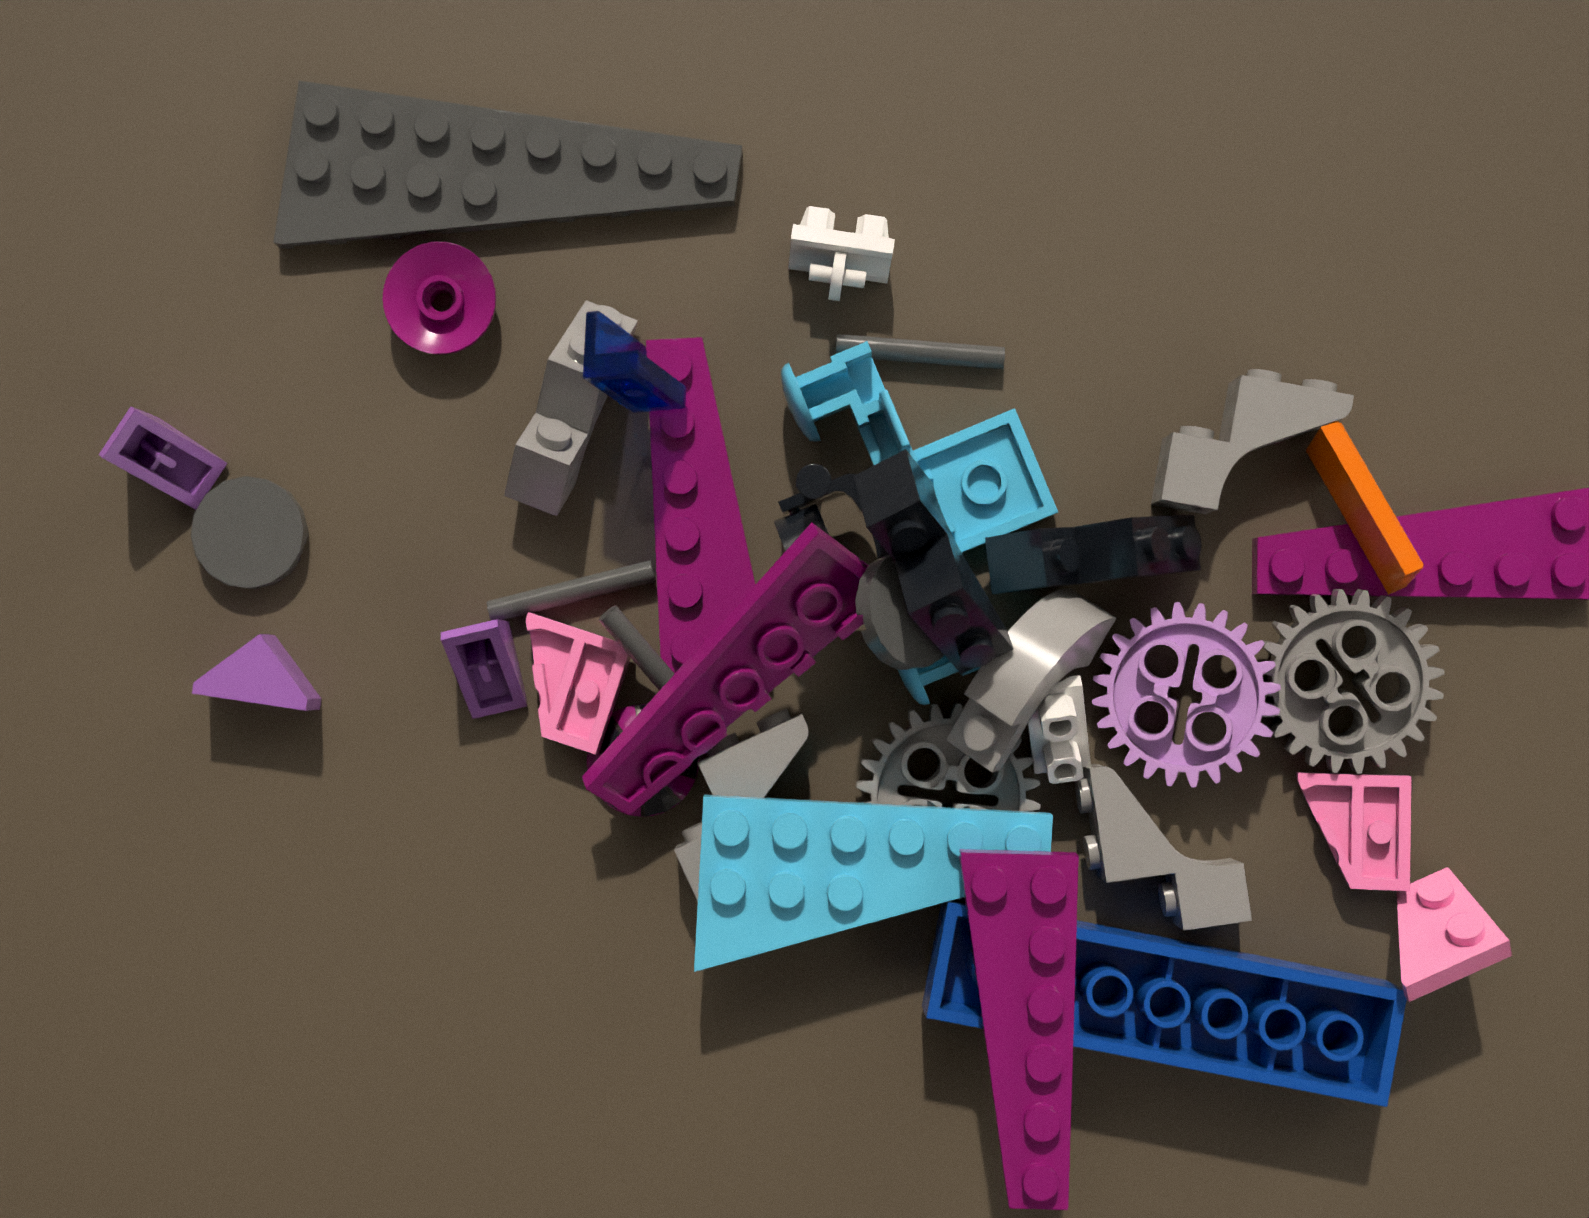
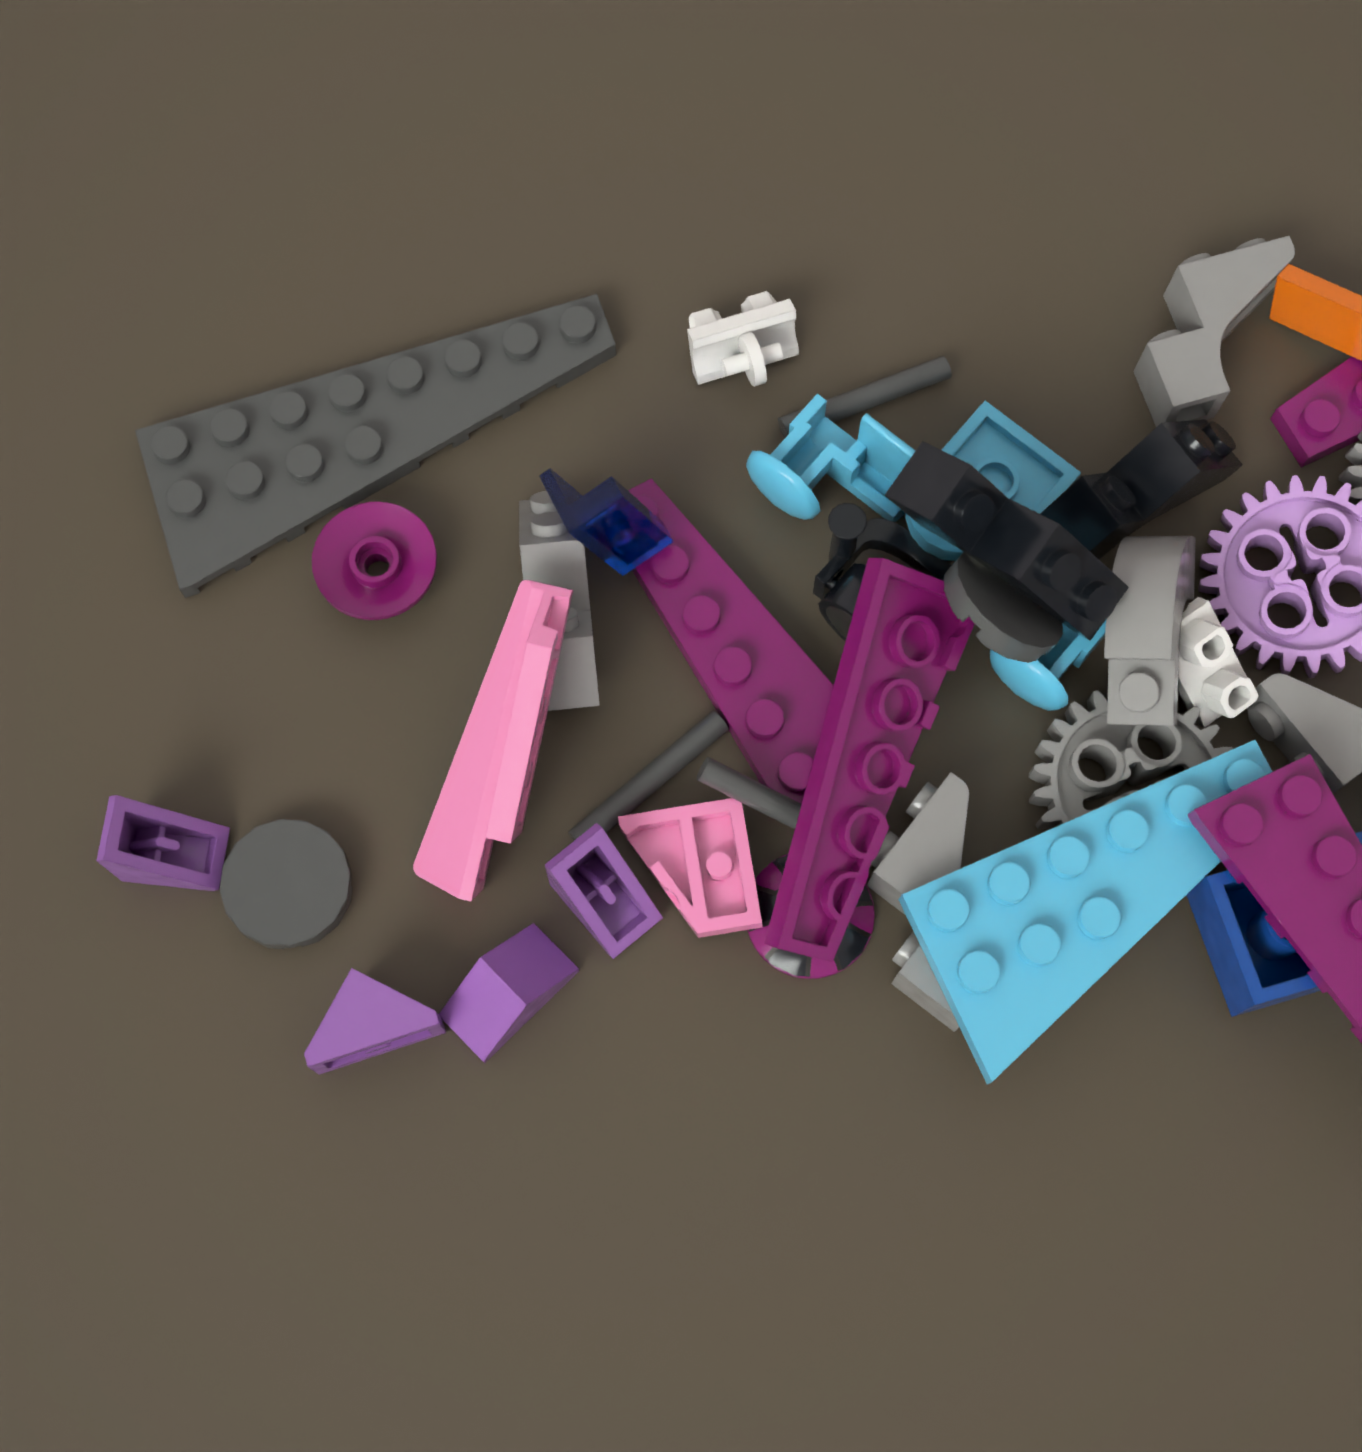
camera: 25 degrees left, 15 degrees down
none -> bright pink wedge [413,580,573,901]
none -> medium lavender slope [438,923,579,1063]

